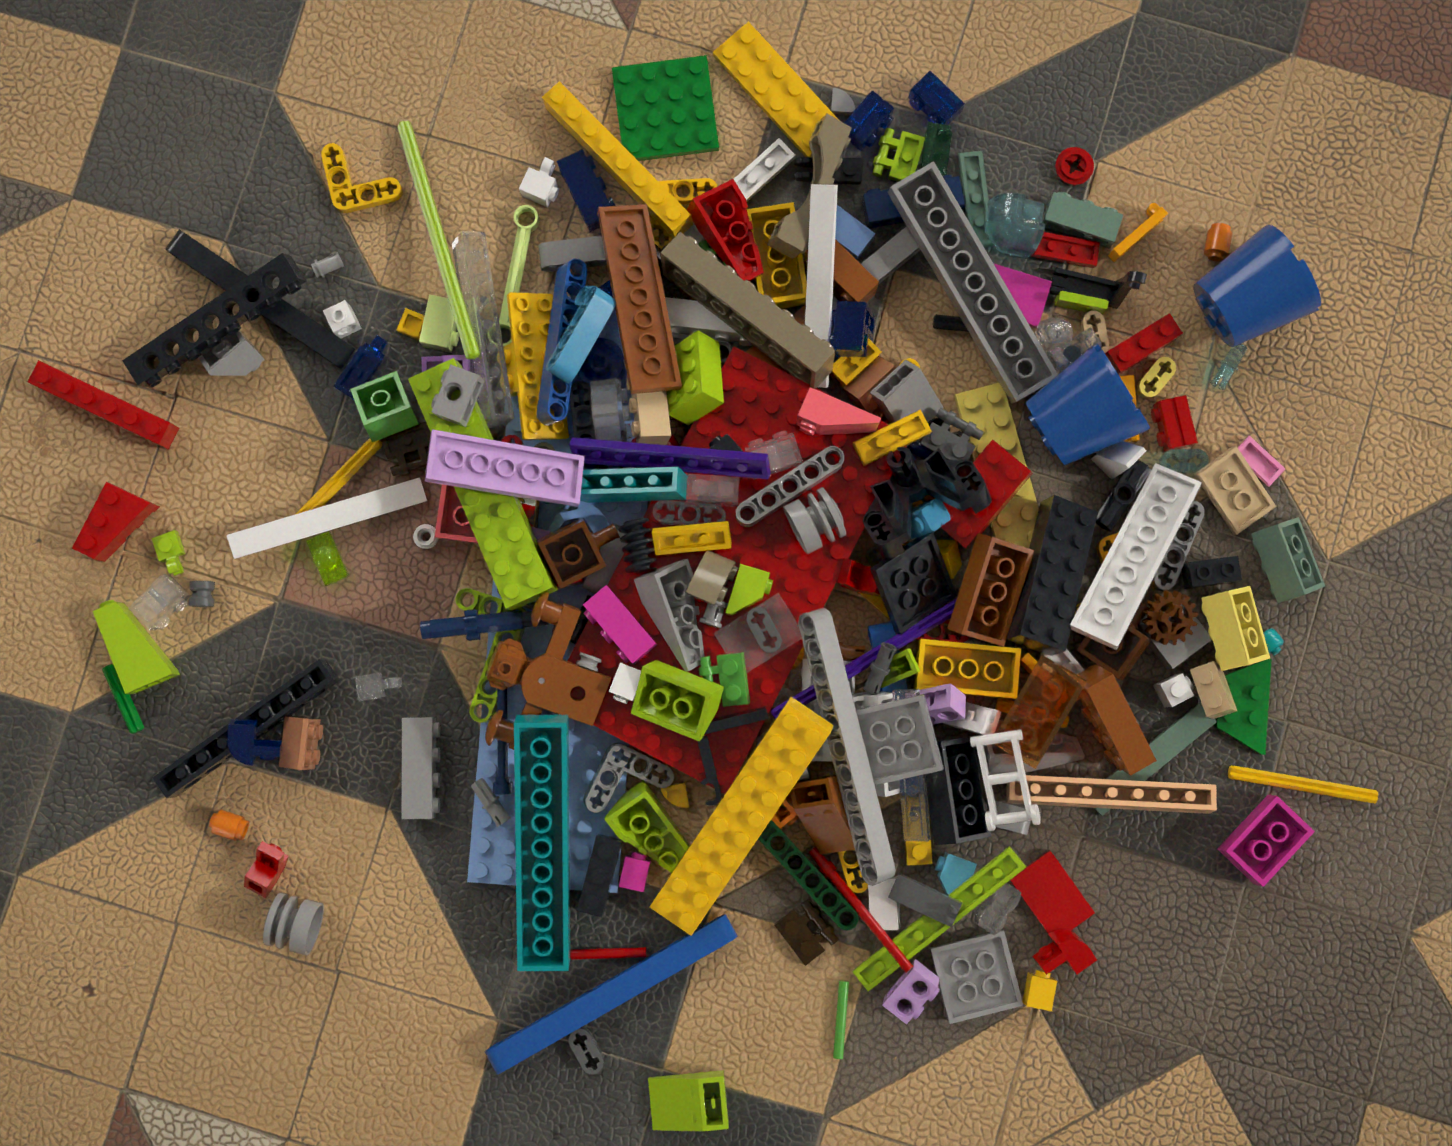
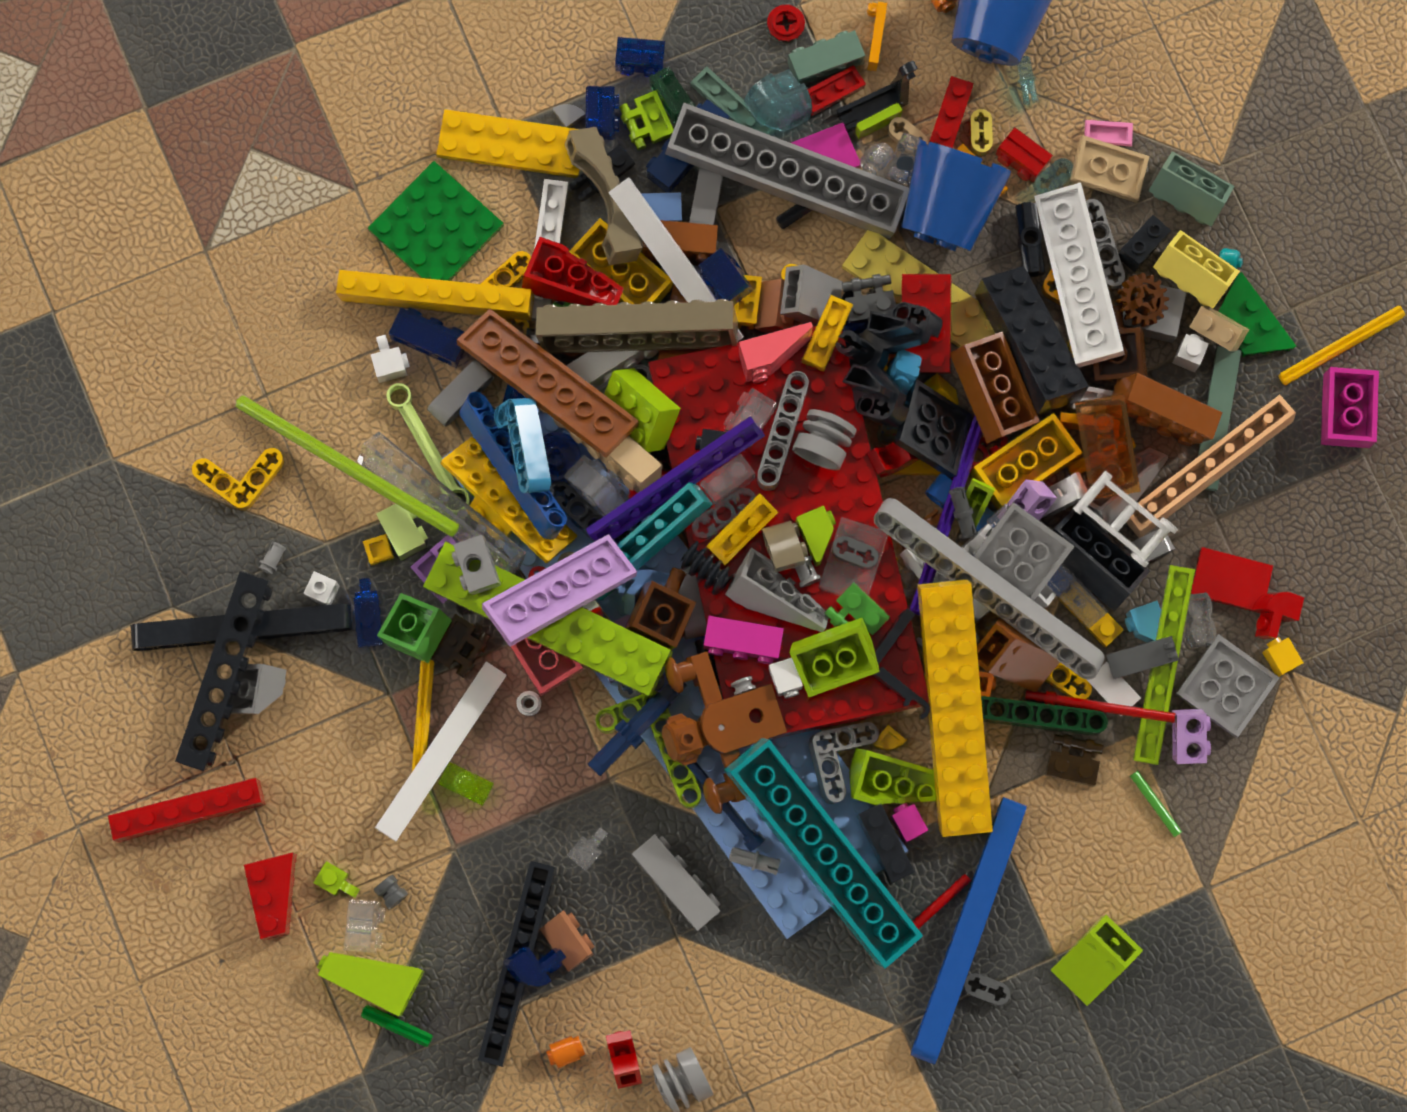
camera: 45 degrees left, 5 degrees down
white slope [1091,441,1147,480] -> none

